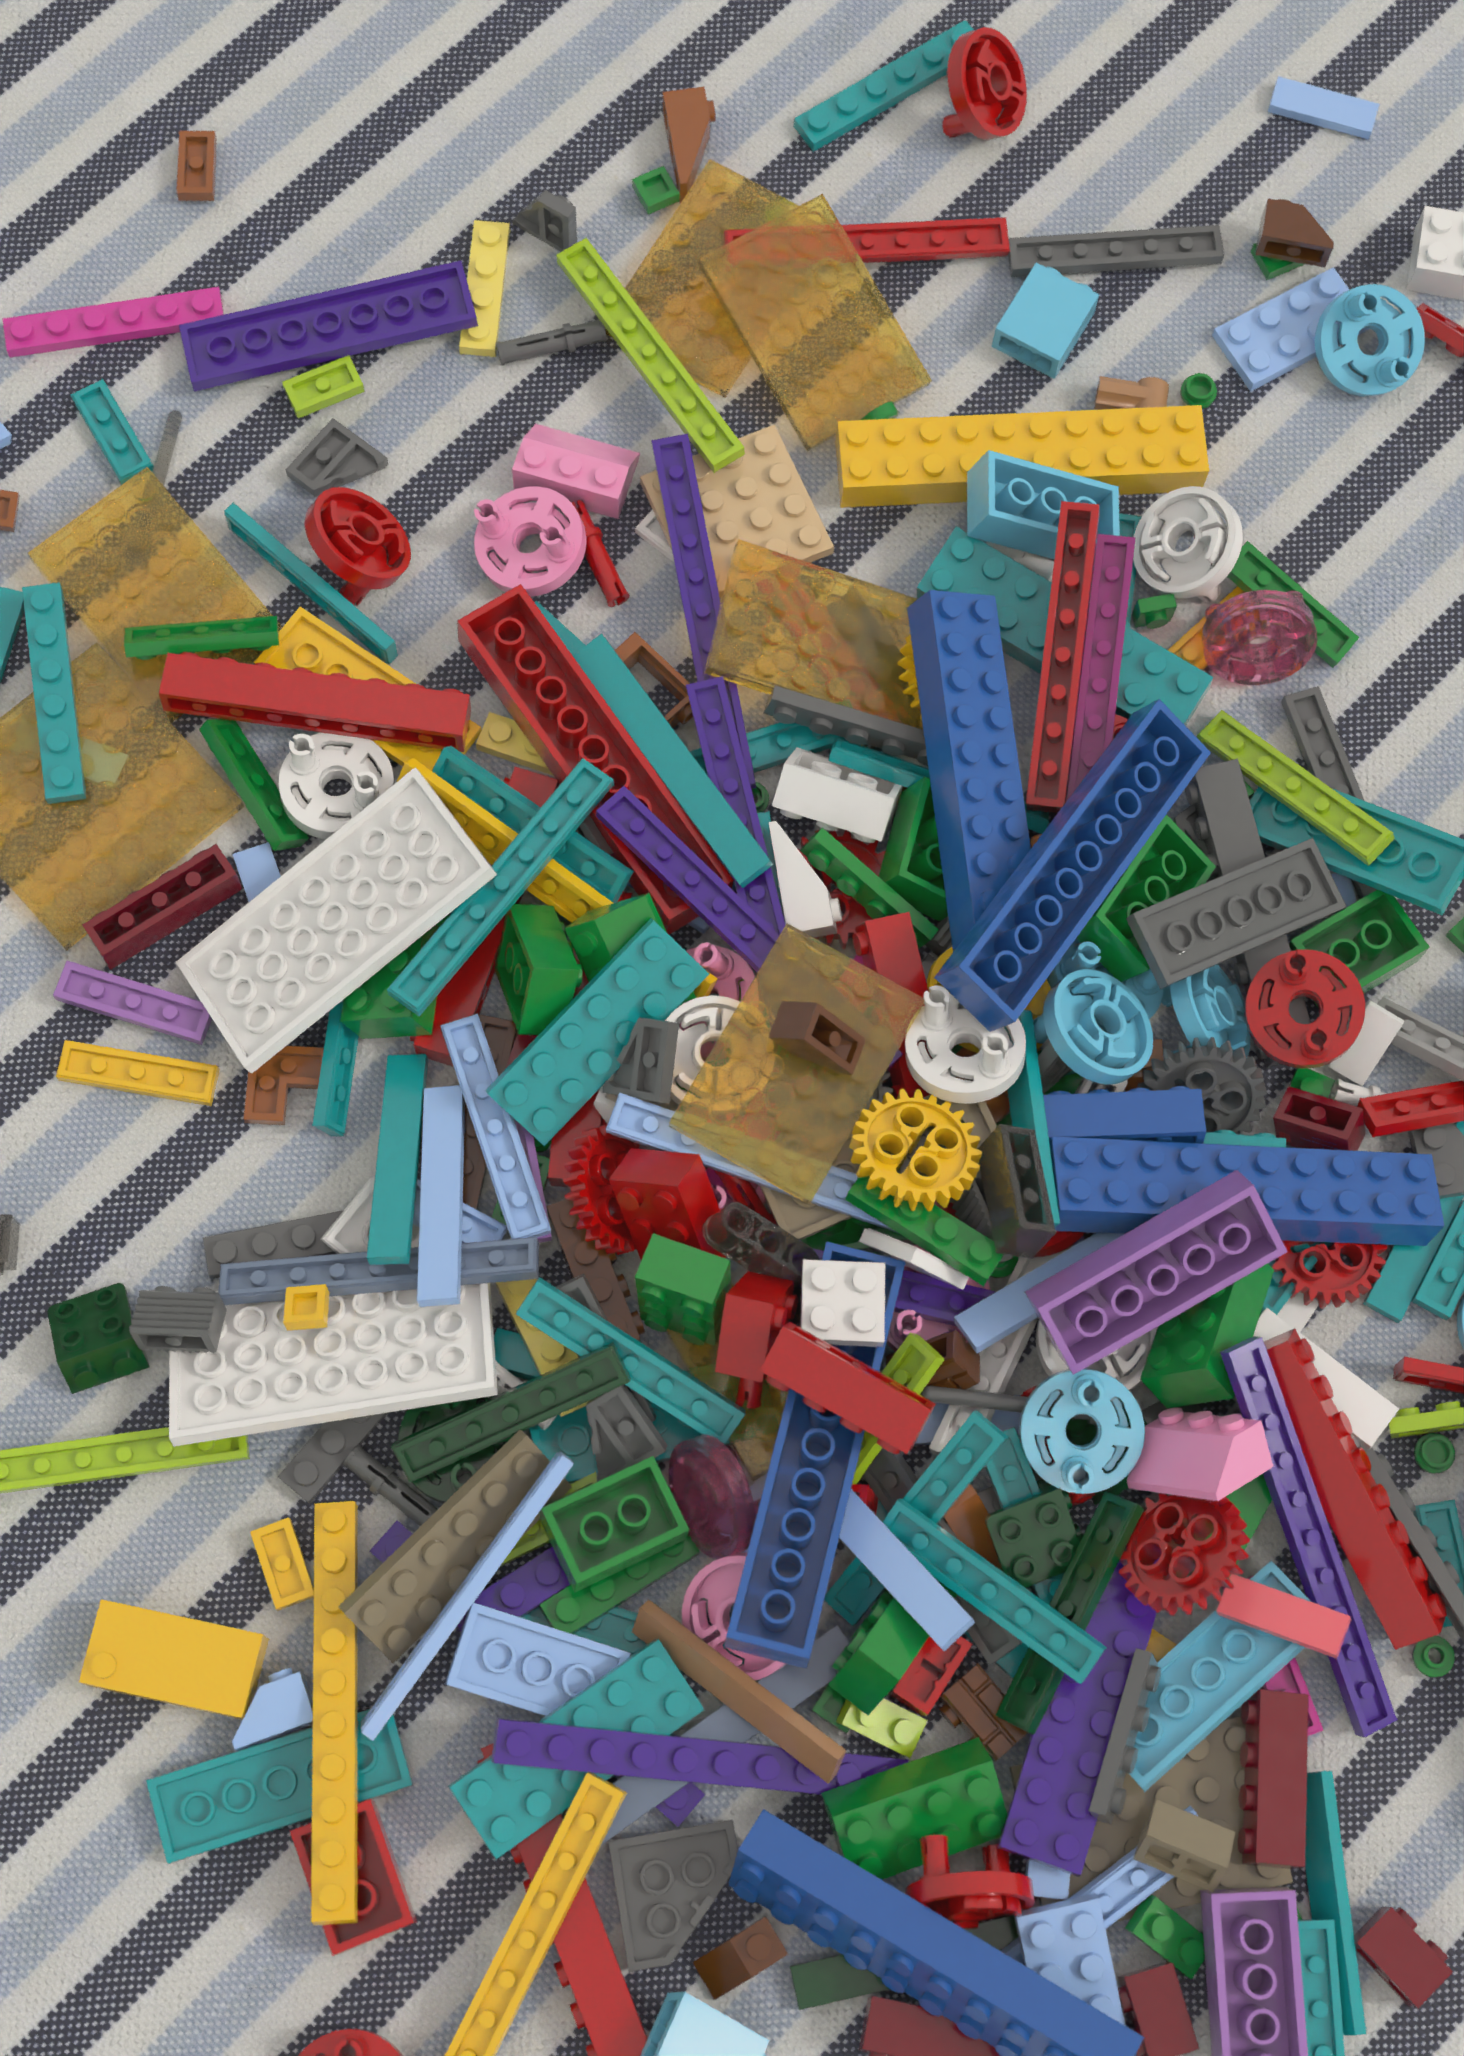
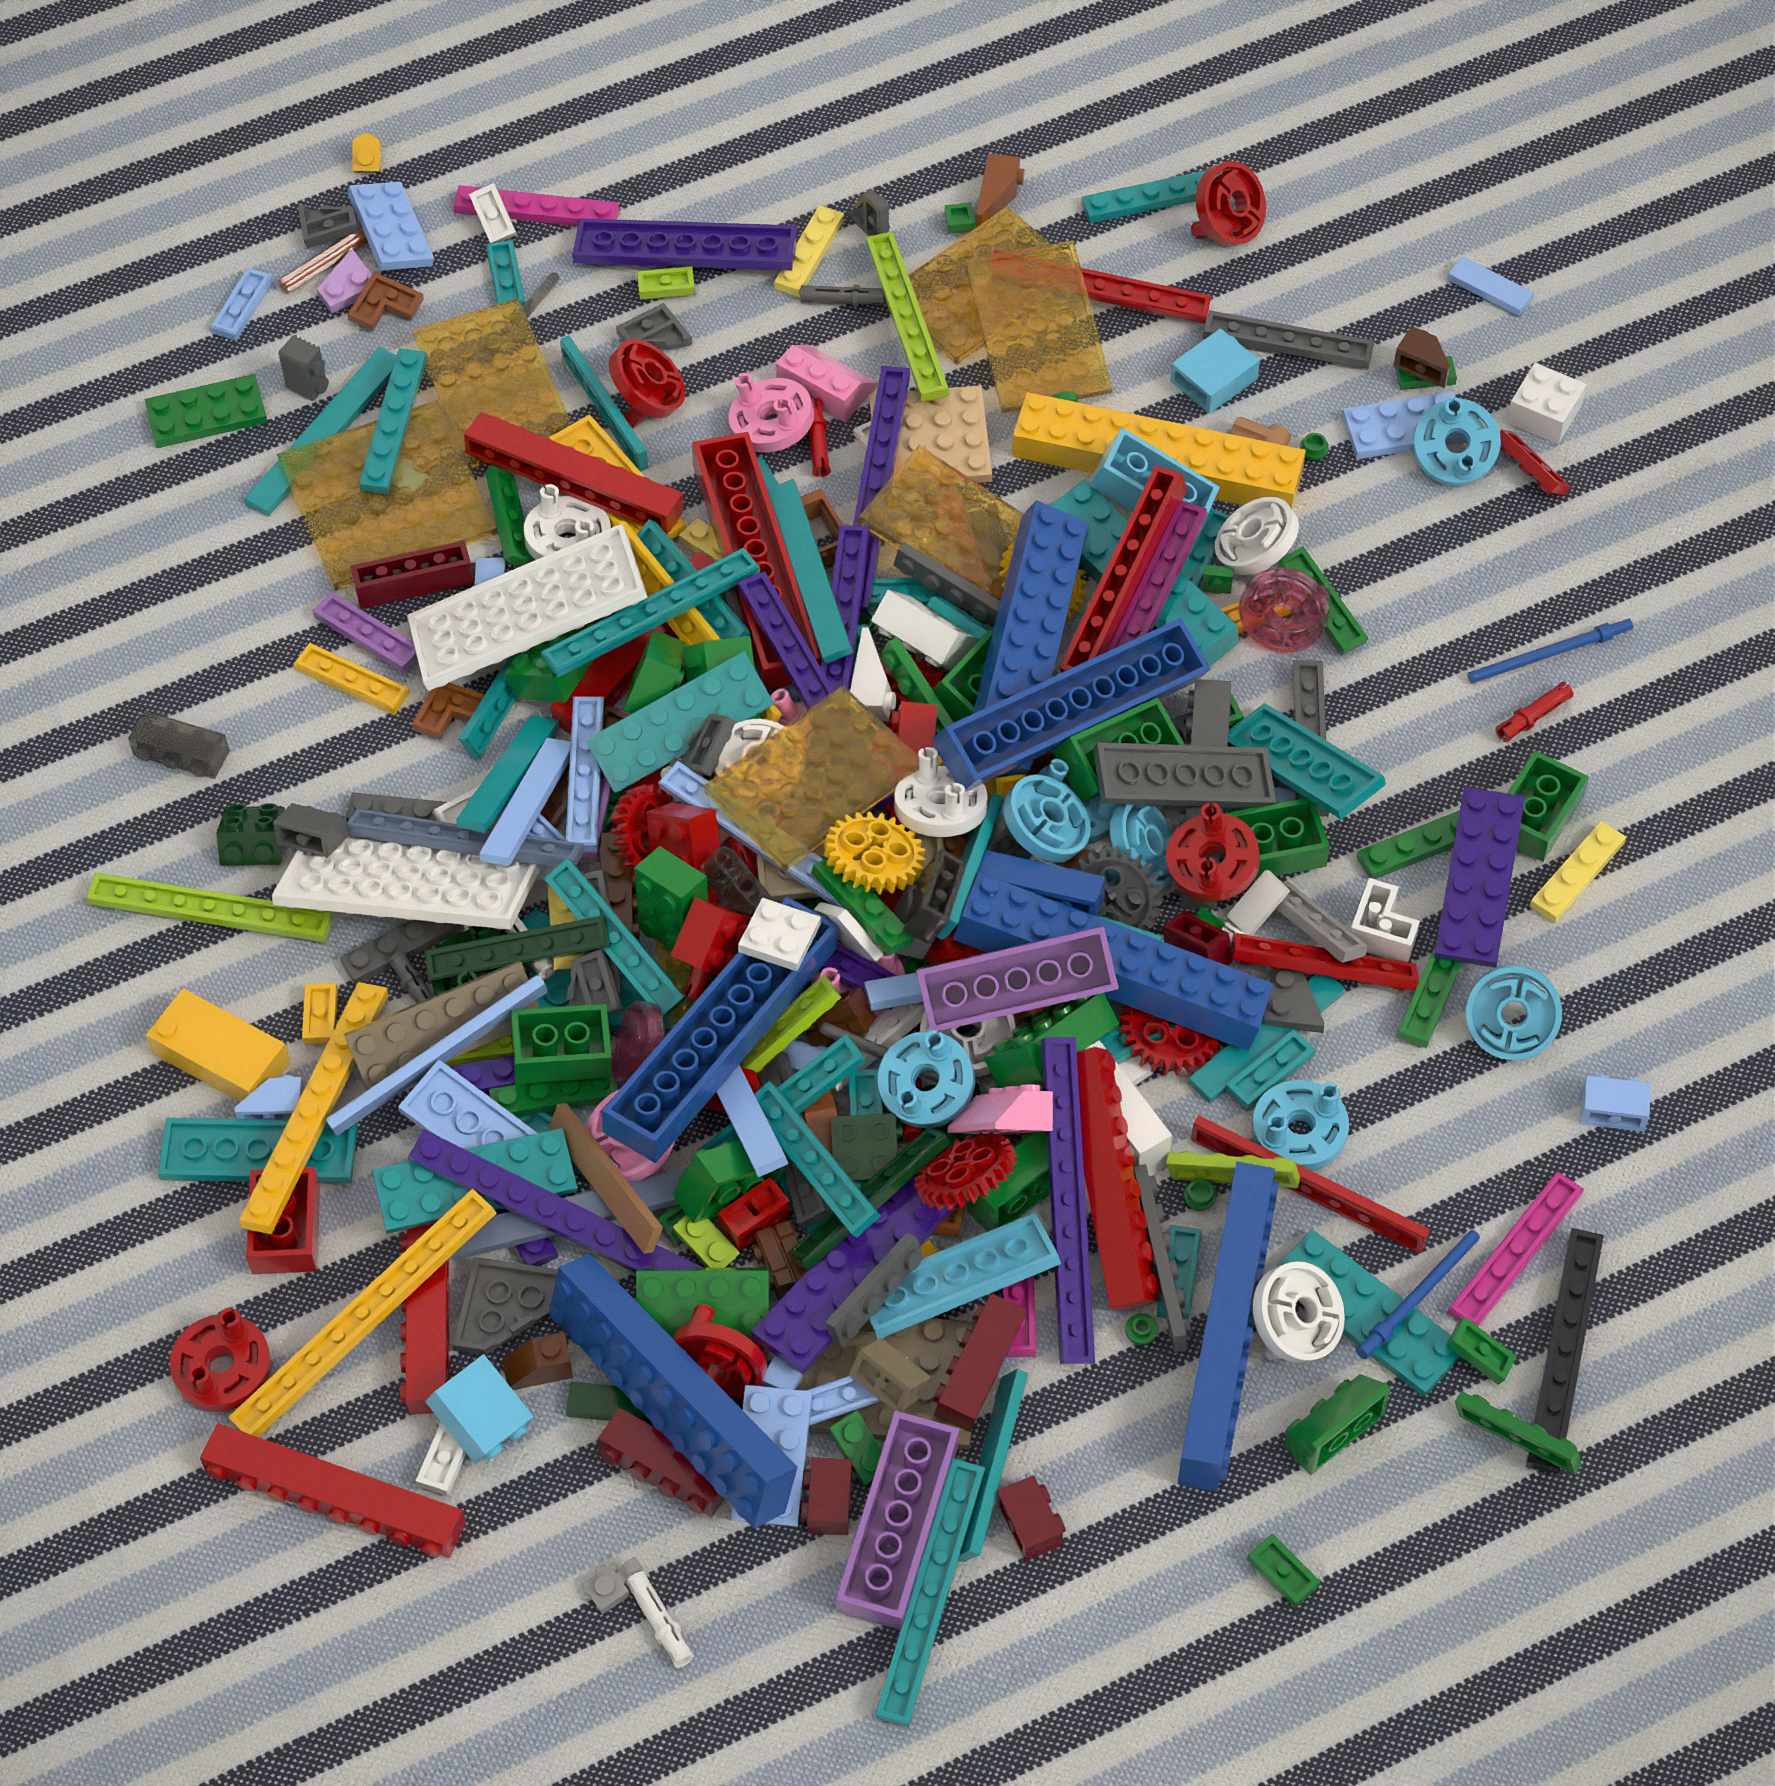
camera: 25 degrees right, 15 degrees down
green plate [124,616,279,660] -> none
dark orange plate [176,131,217,201] -> none
yellow plate [283,1284,330,1331] -> none
red brick [759,1322,936,1454] -> none
reddish brown slope [769,1001,866,1075] -> none
lime tile [1196,710,1395,866] -> none
coral tile [1216,1574,1351,1659] -> none
none -> white plate [469,183,517,243]

